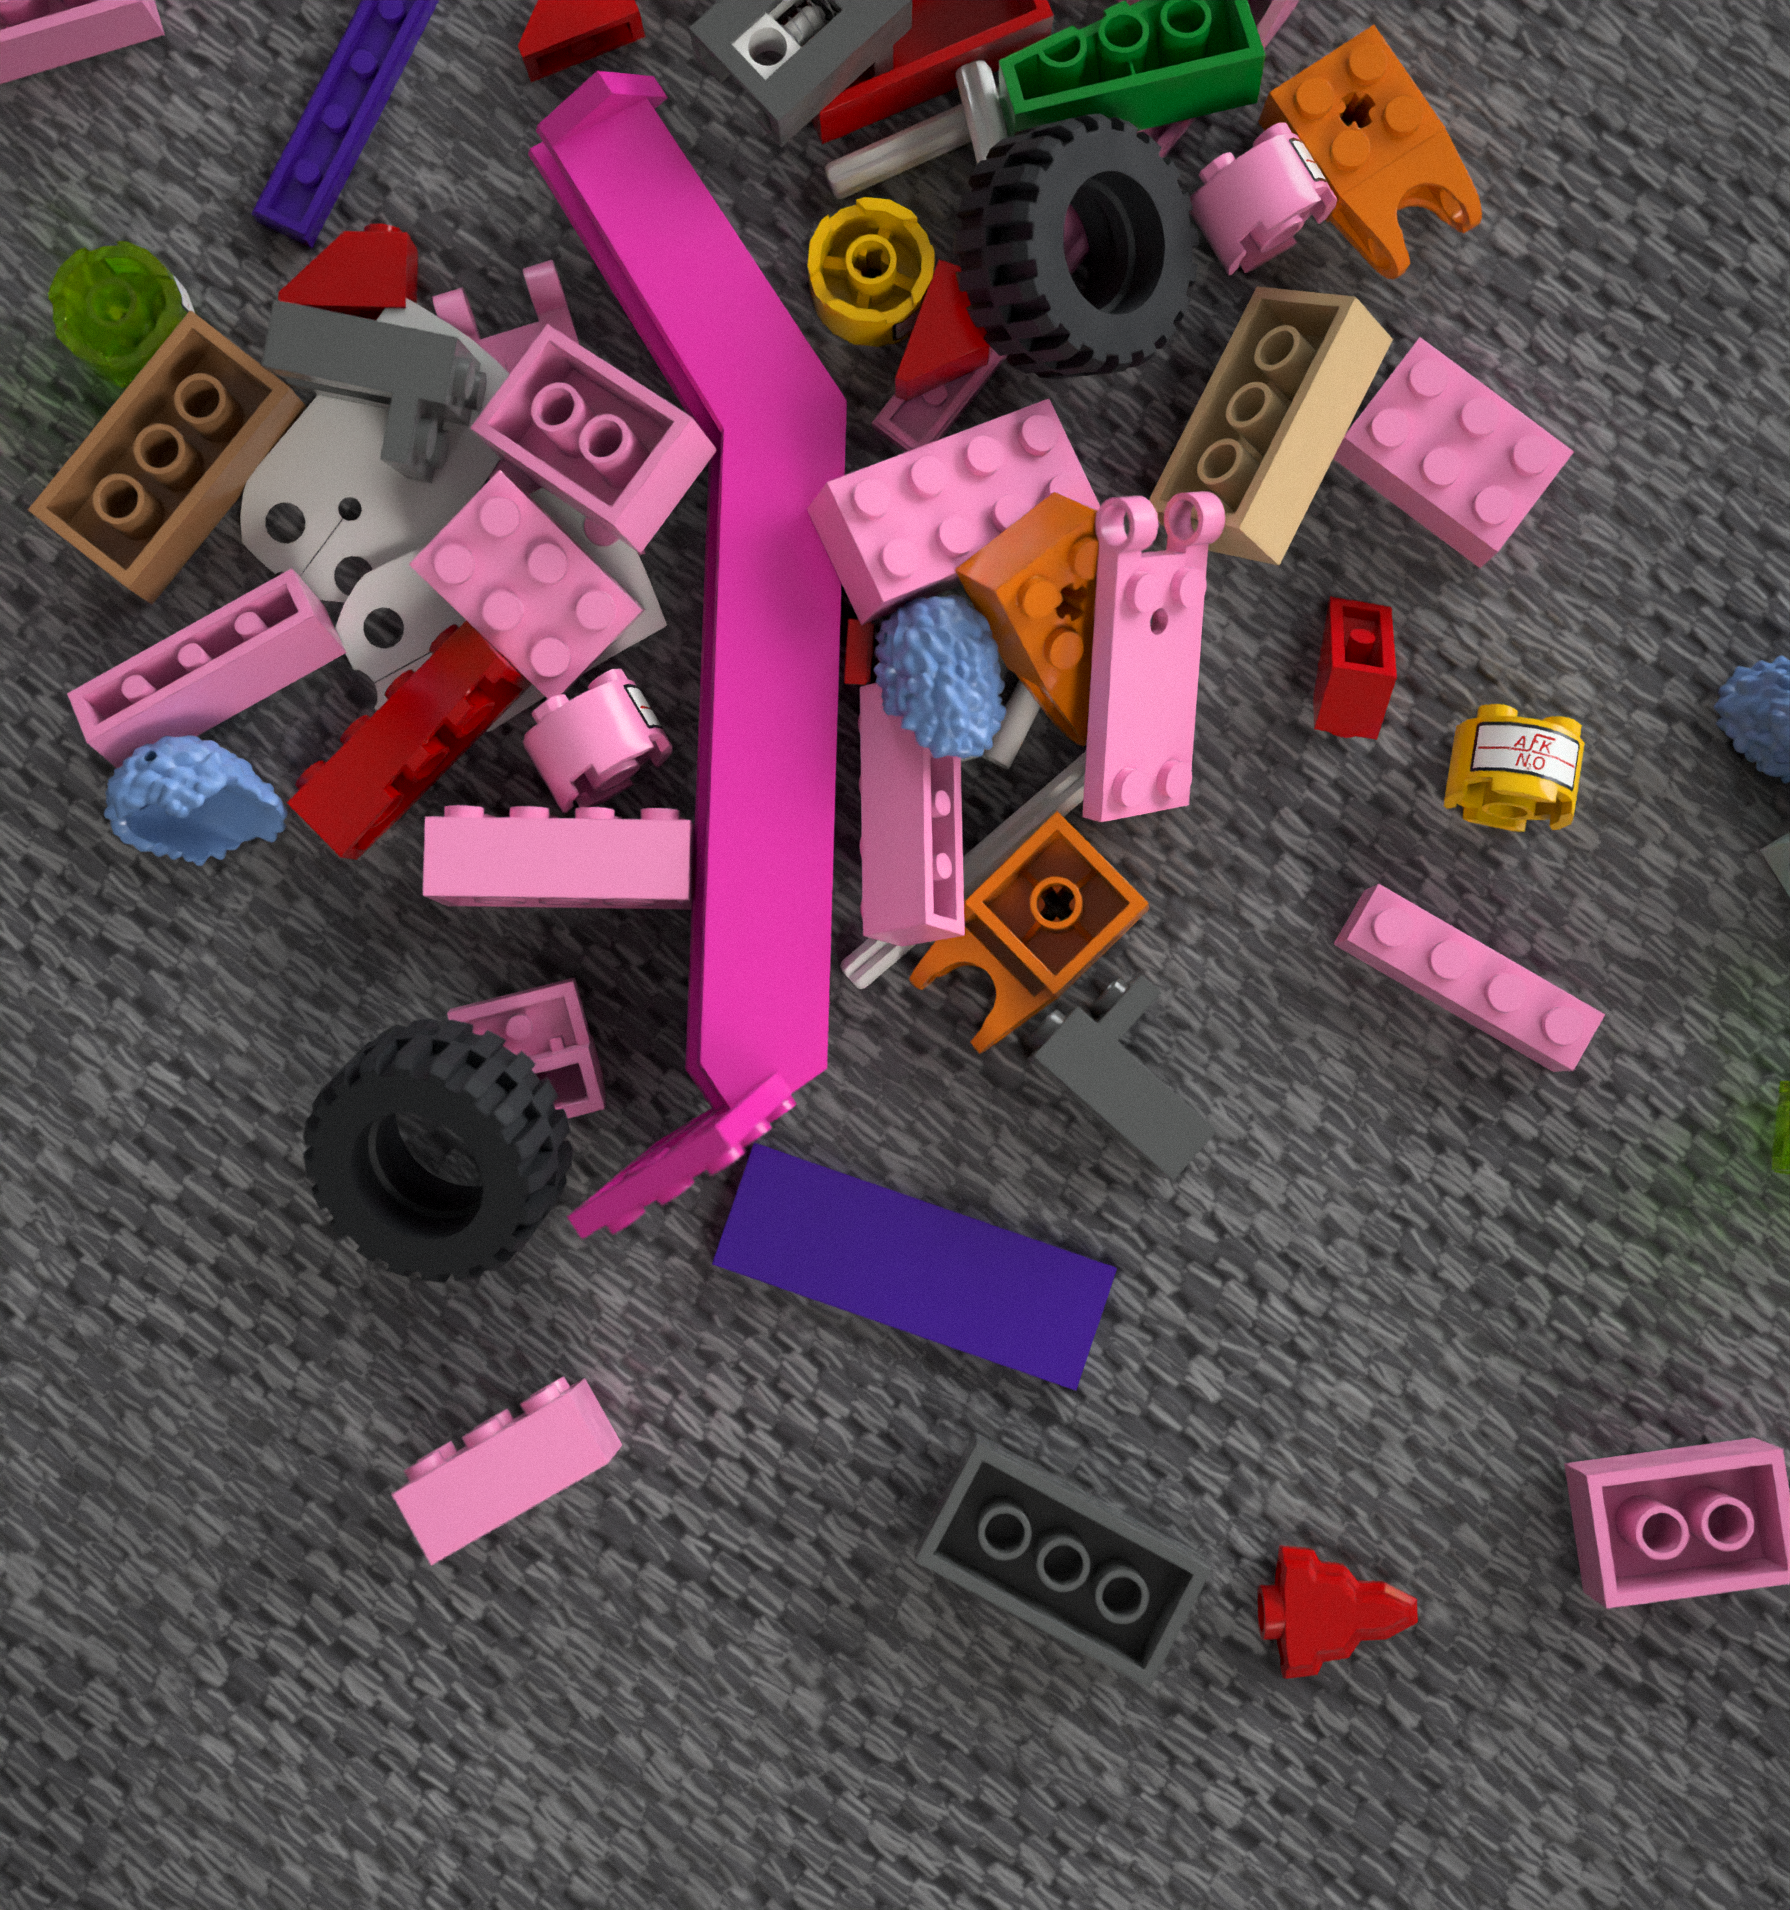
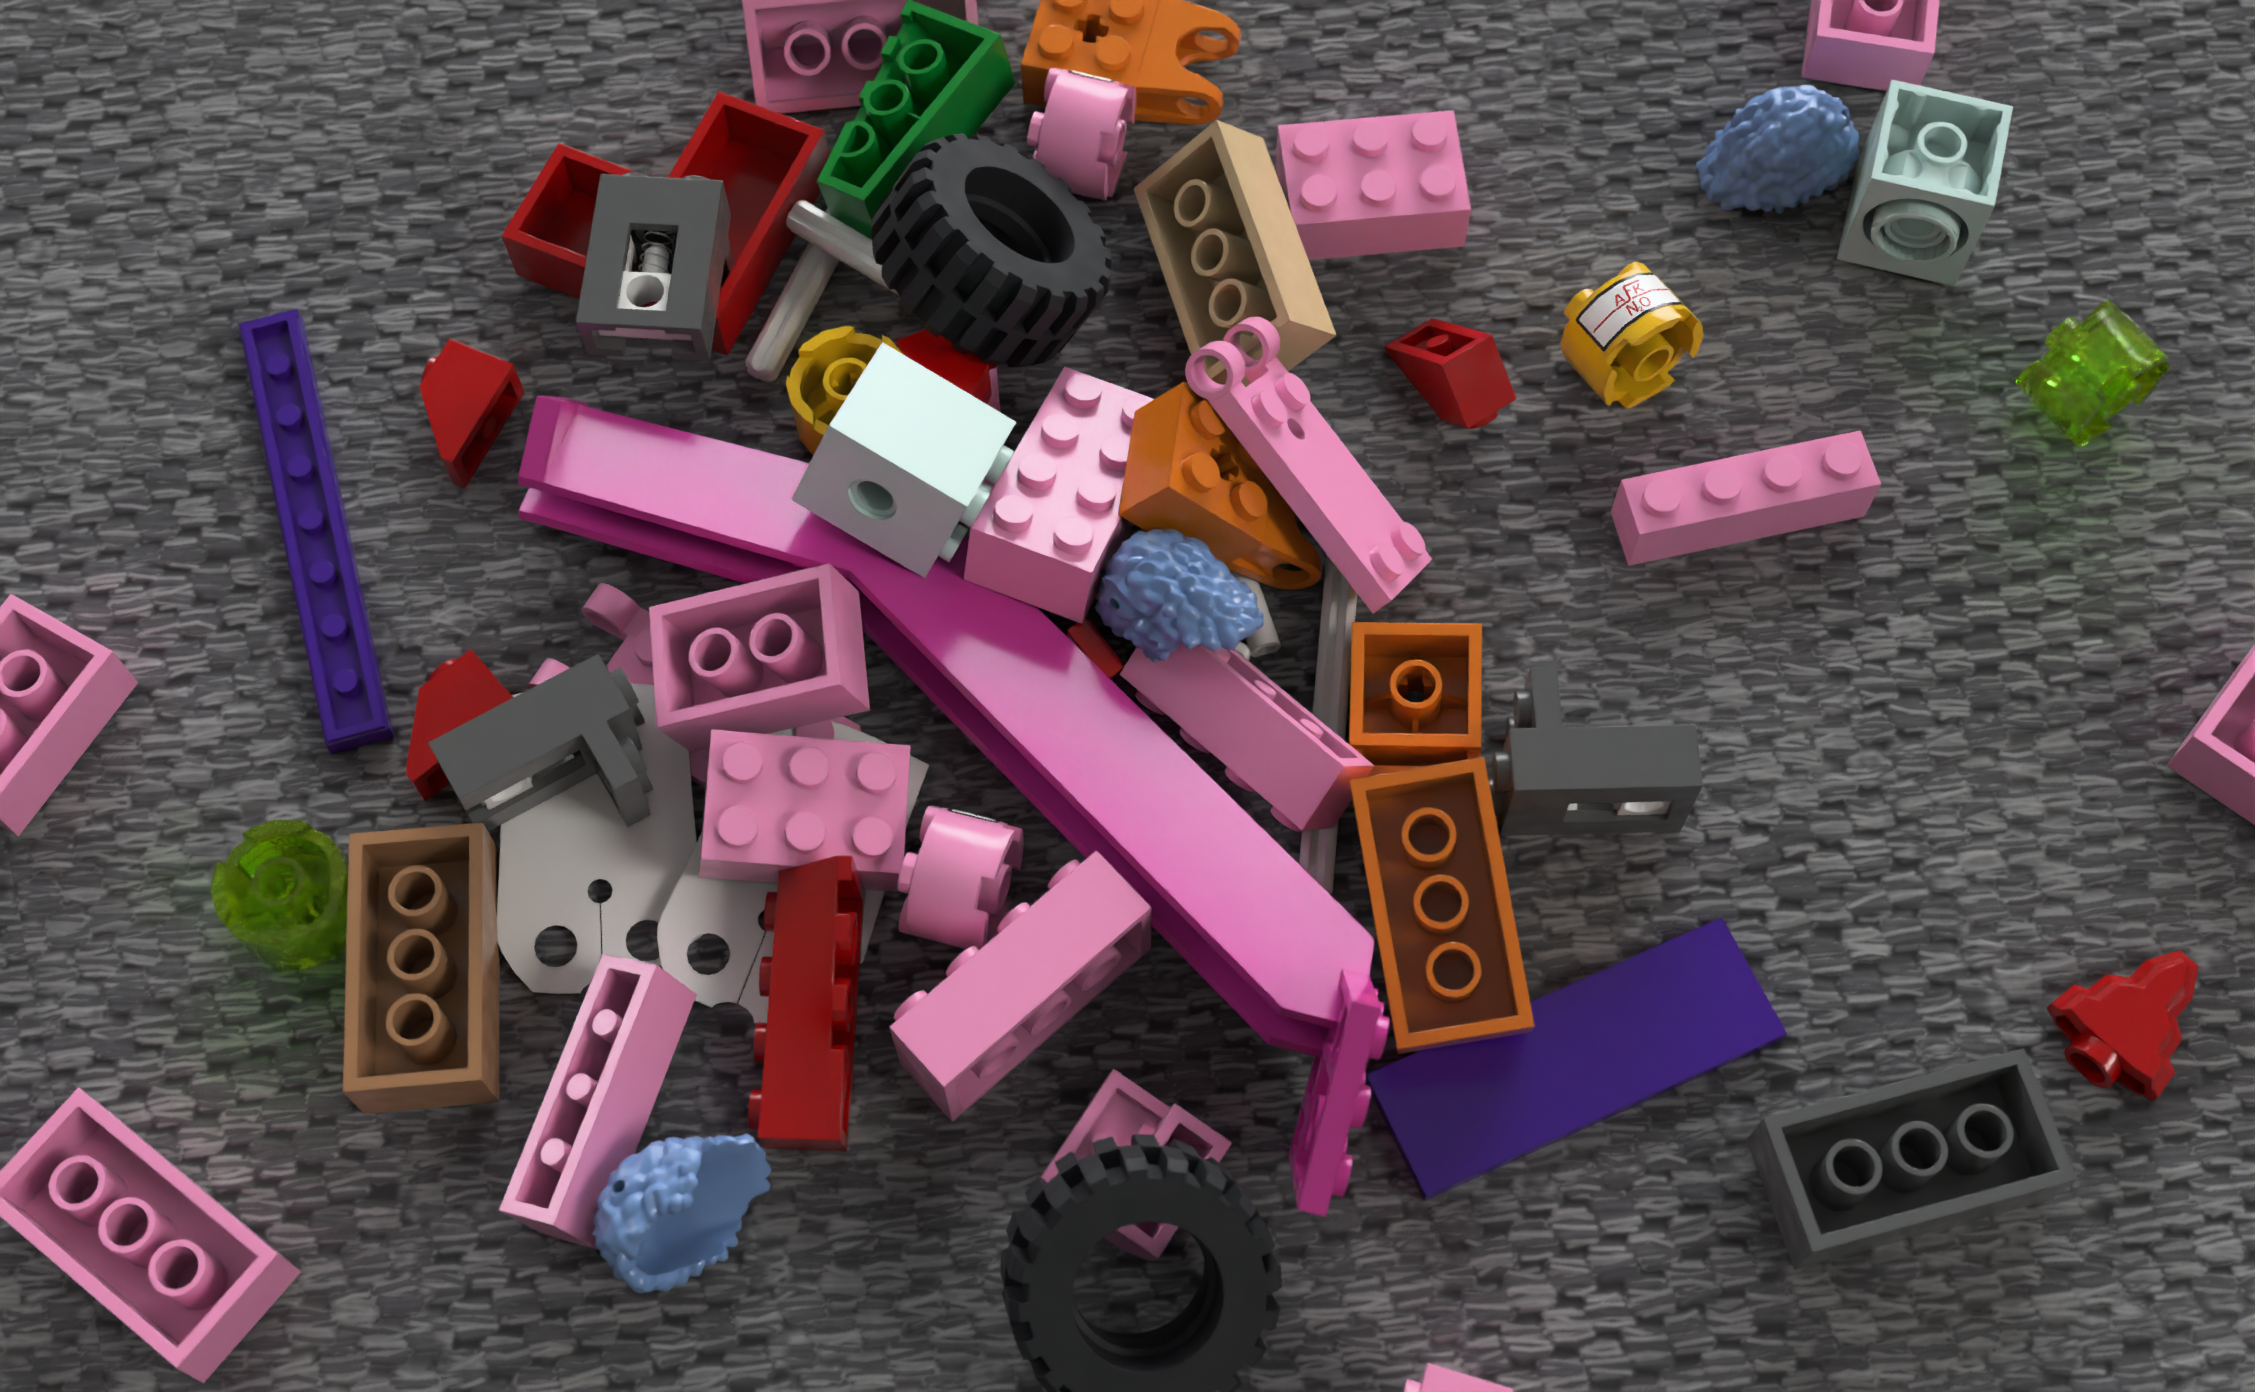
camera: 40 degrees left, 20 degrees down
none -> light aqua brick [791,342,1016,578]
none -> orange brick [1350,757,1535,1054]

